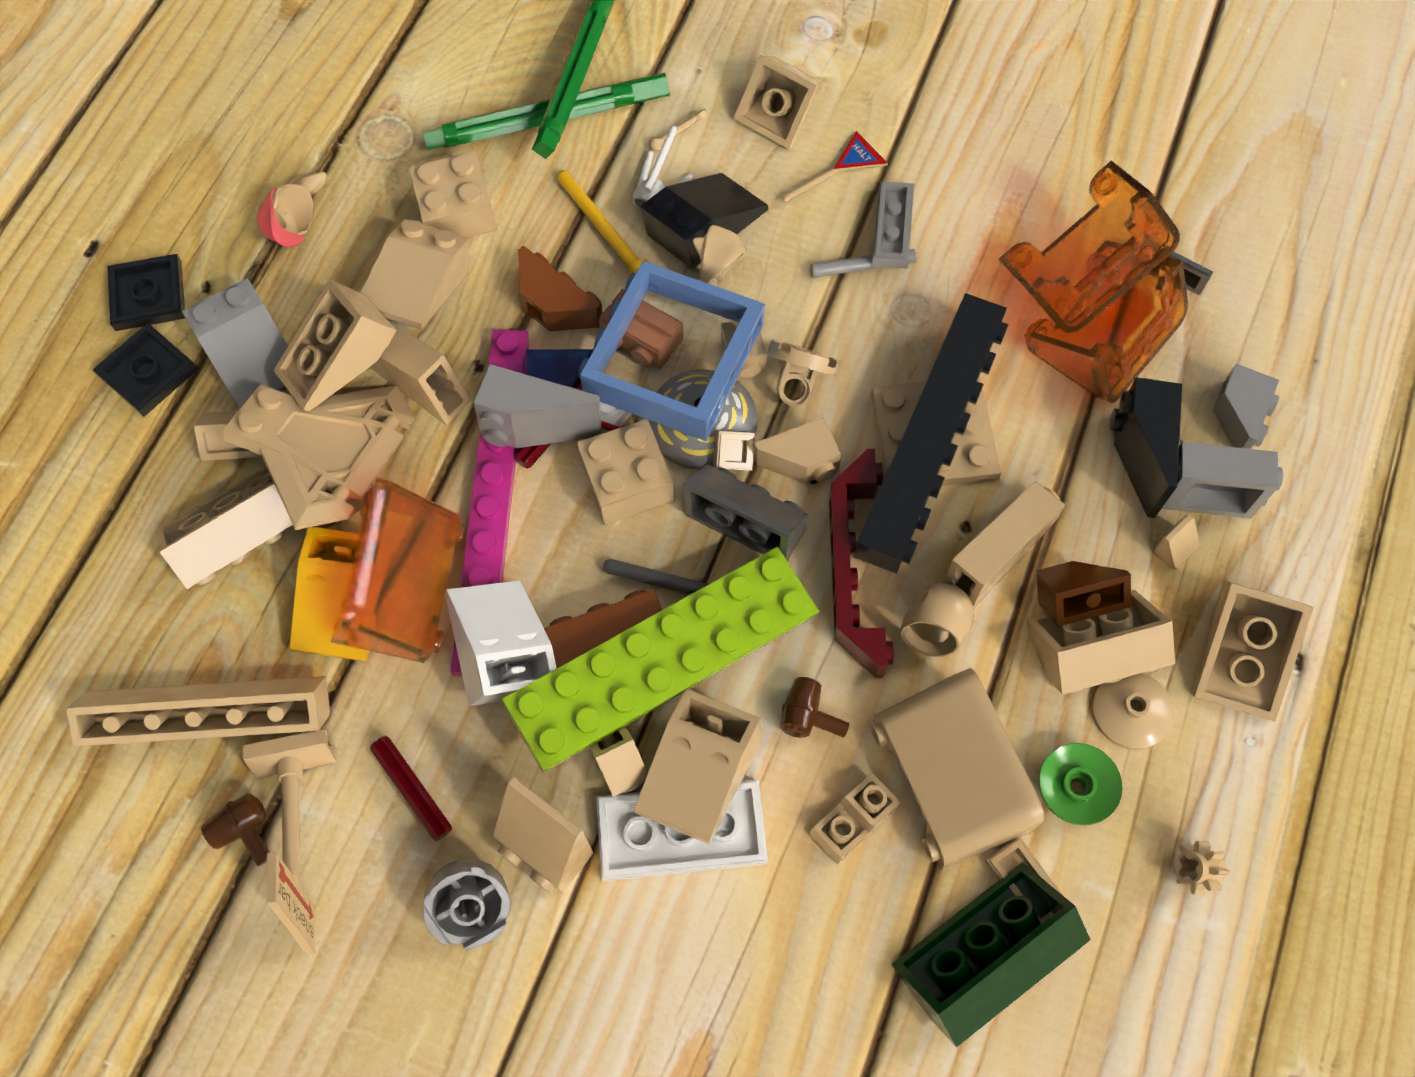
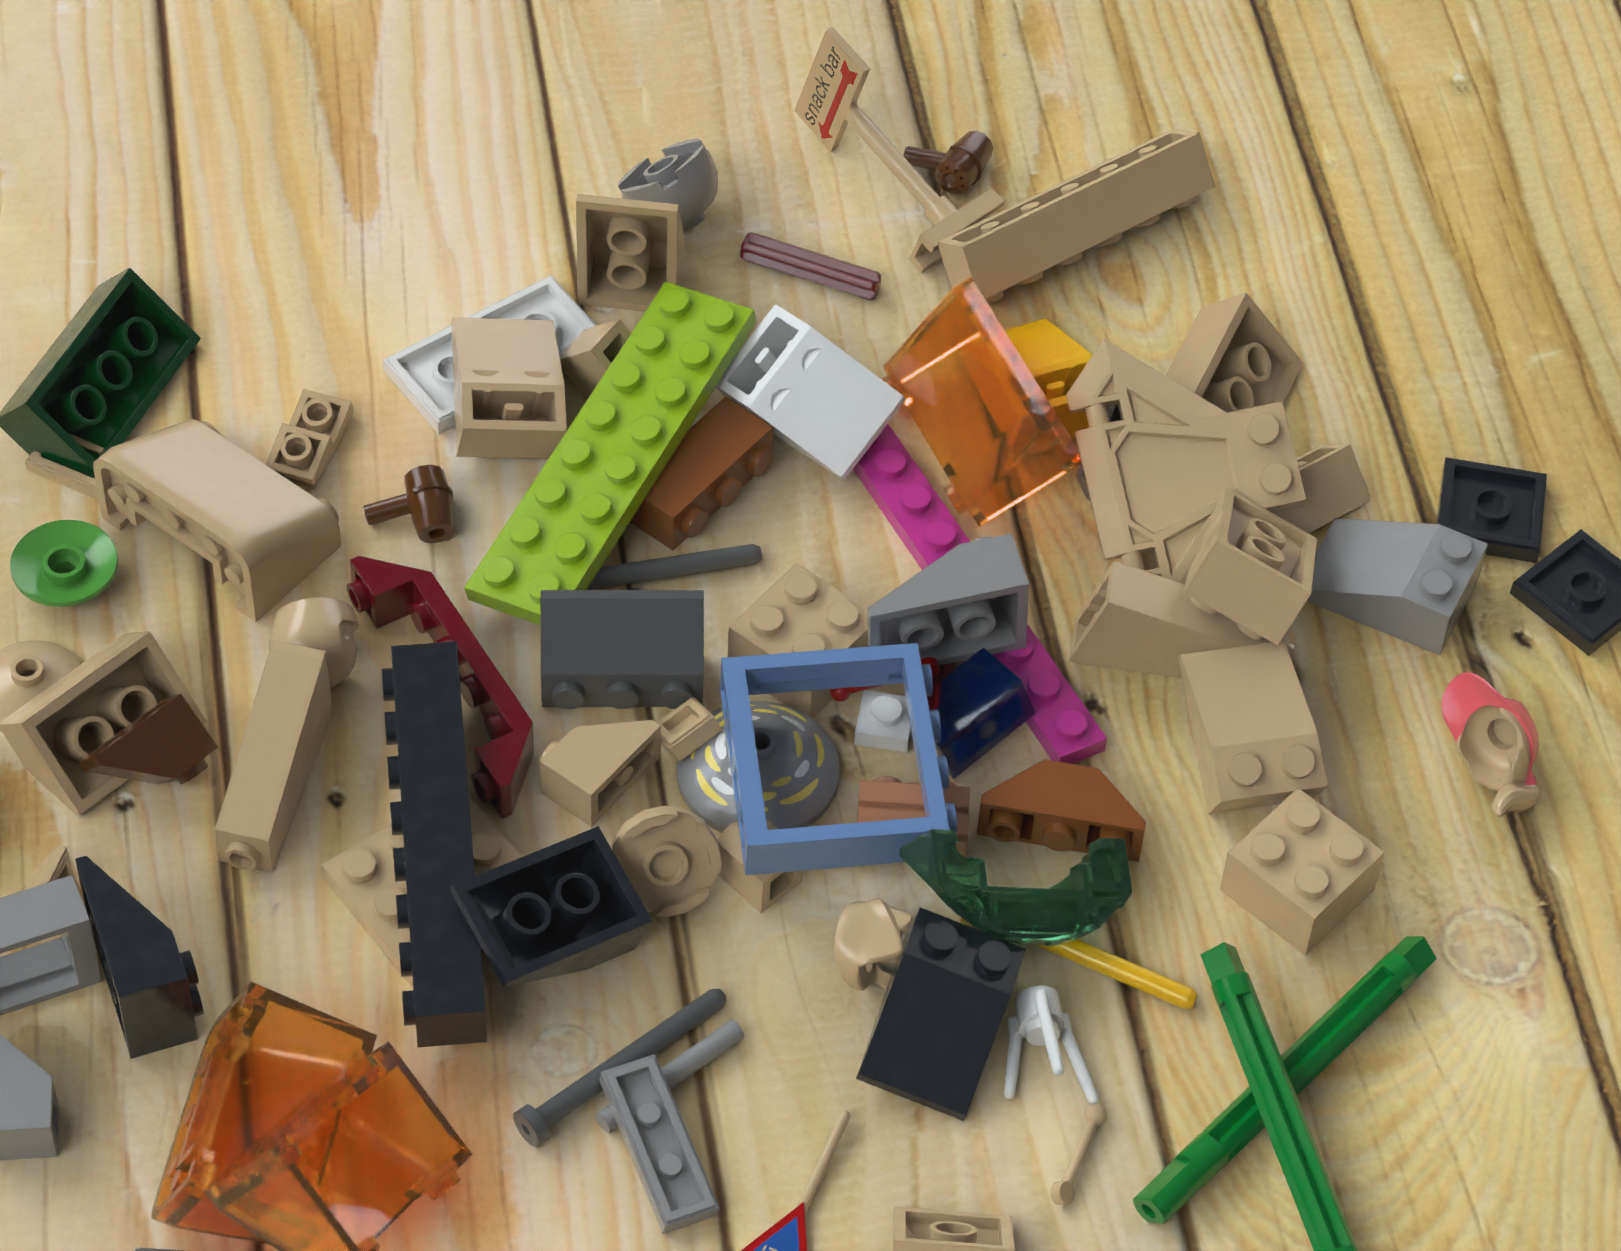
camera: 145 degrees right, 15 degrees down
none -> black slope [450,826,653,987]
none -> dark grey bar [513,989,727,1147]
none -> clear green windscreen [899,829,1132,946]

